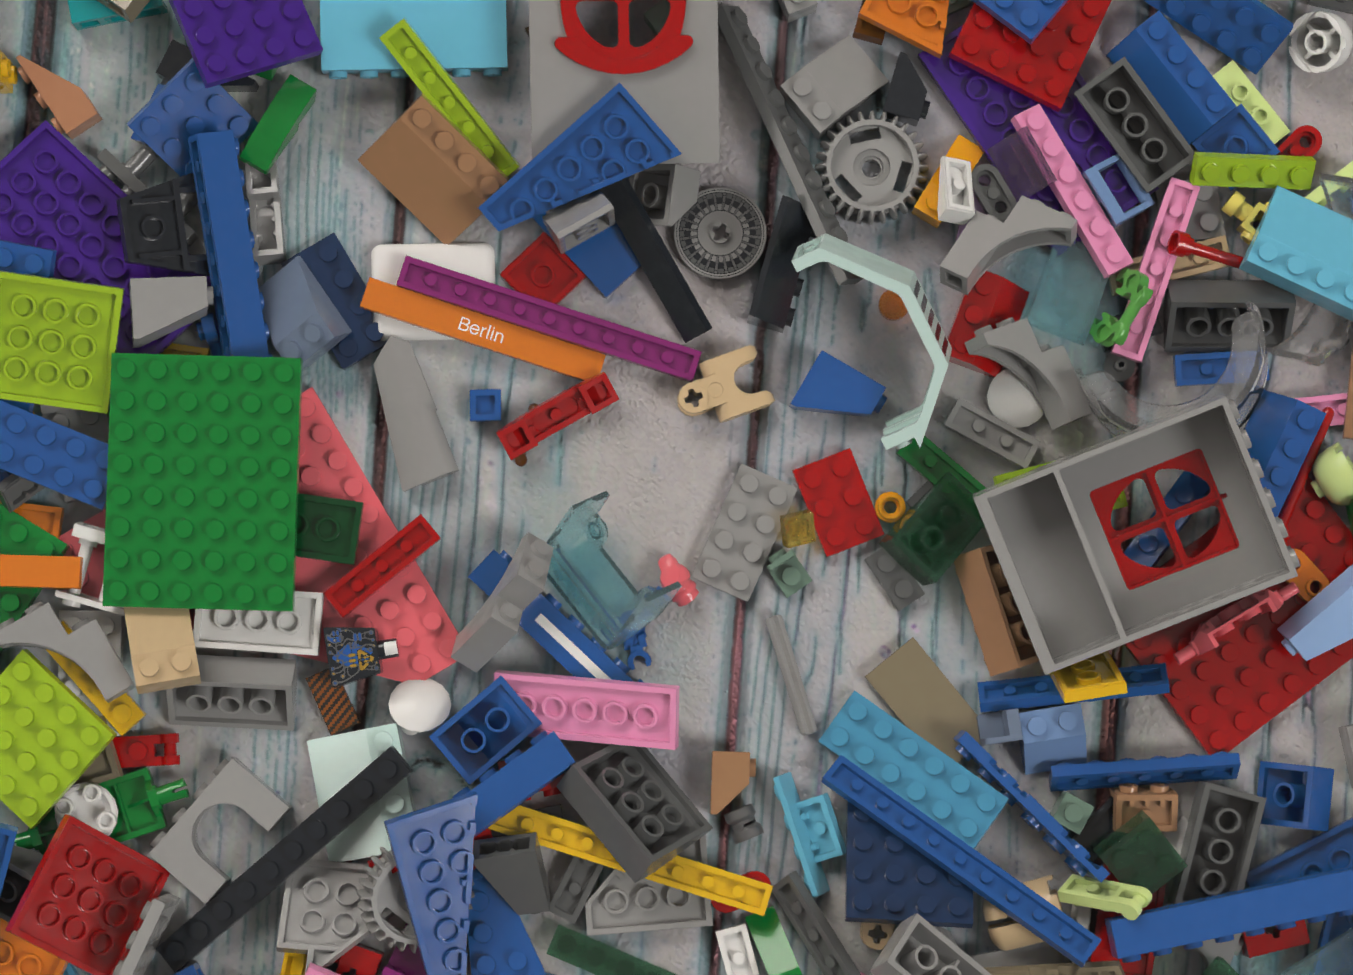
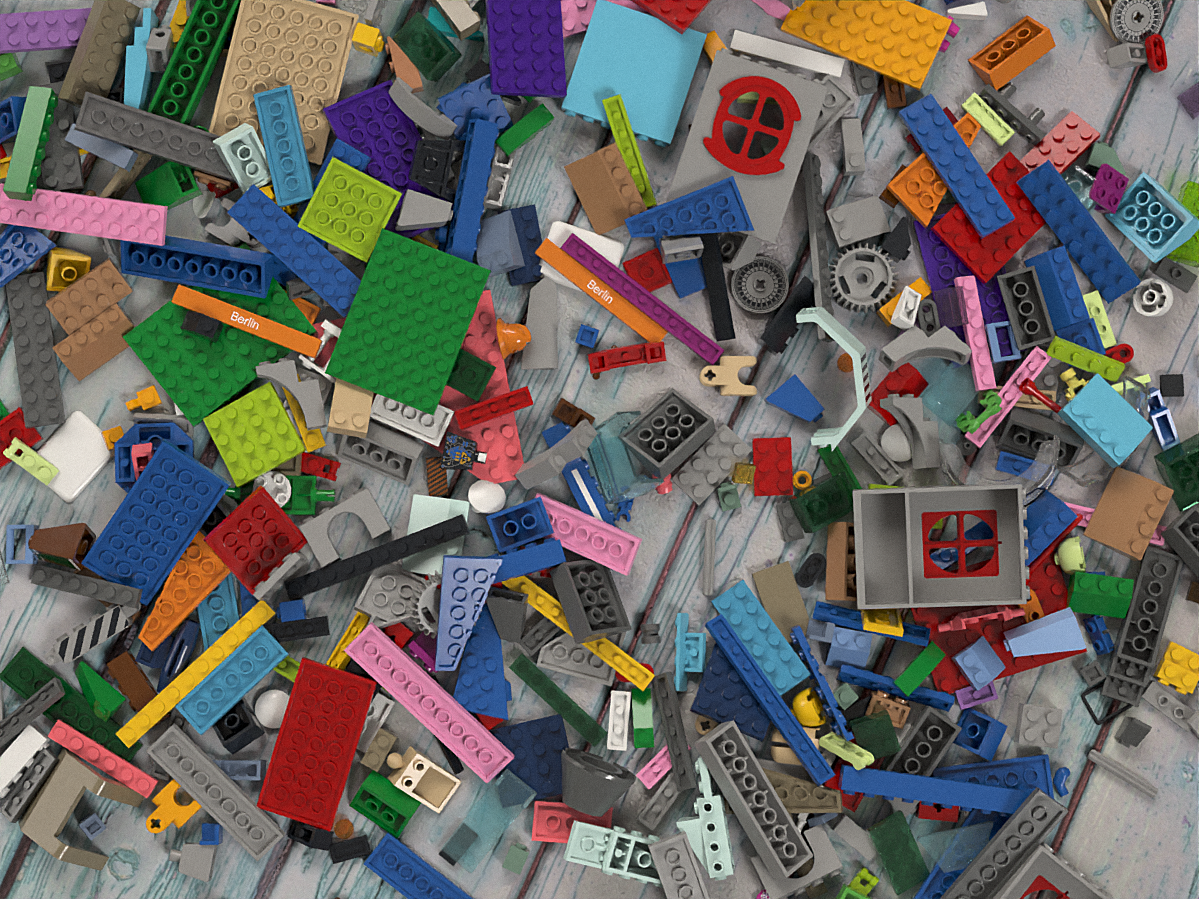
camera: 20 degrees right, 0 degrees up
medium nougat slope [710,751,756,815] -> none
none -> light grey slope [388,77,457,140]
none -> clear green slope [392,11,462,82]
none -> orange piece [496,318,531,359]
none -> reddish brown slope [551,398,596,428]
none -> dark grey slope [618,388,716,481]
none -> yellow cylinder [790,687,826,728]
none -> black plate [795,553,826,588]
none -> green slope [892,641,946,696]
none -> medium blue slope [951,636,1006,691]
none -> medium lavender plate [955,680,998,710]

